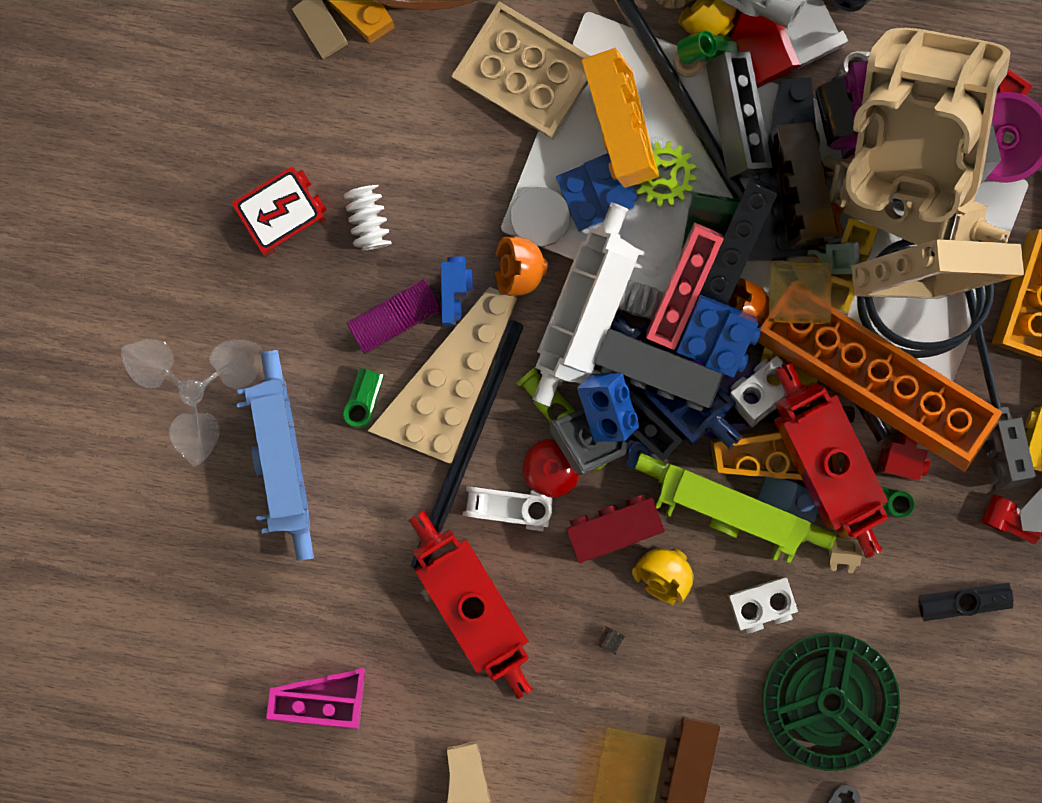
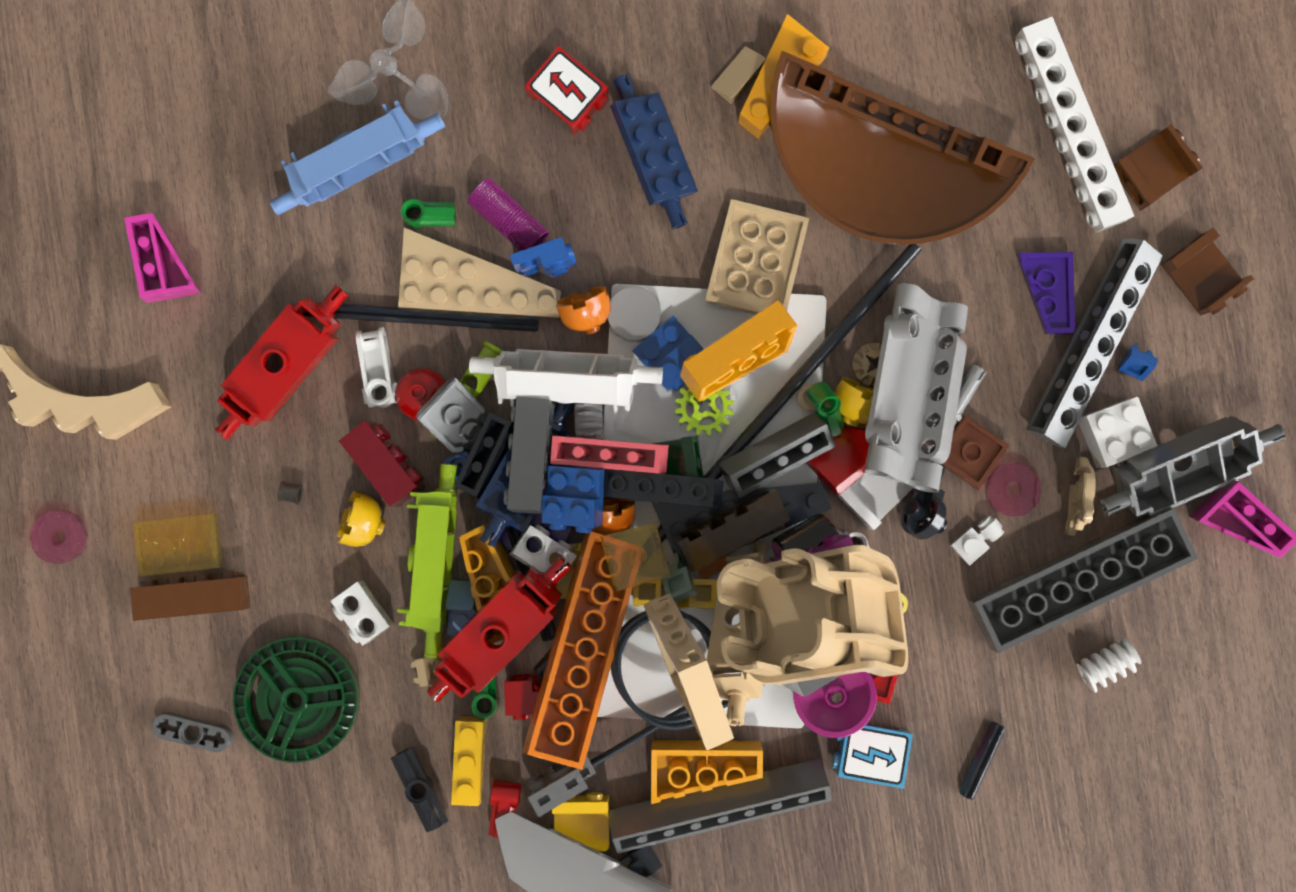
camera: 75 degrees right, 0 degrees up
white piece [343,185,392,250] -> none
blue brick [577,373,639,442] -> none
none -> yellow brick [451,716,487,806]
none -> dark blue plate [610,74,698,230]

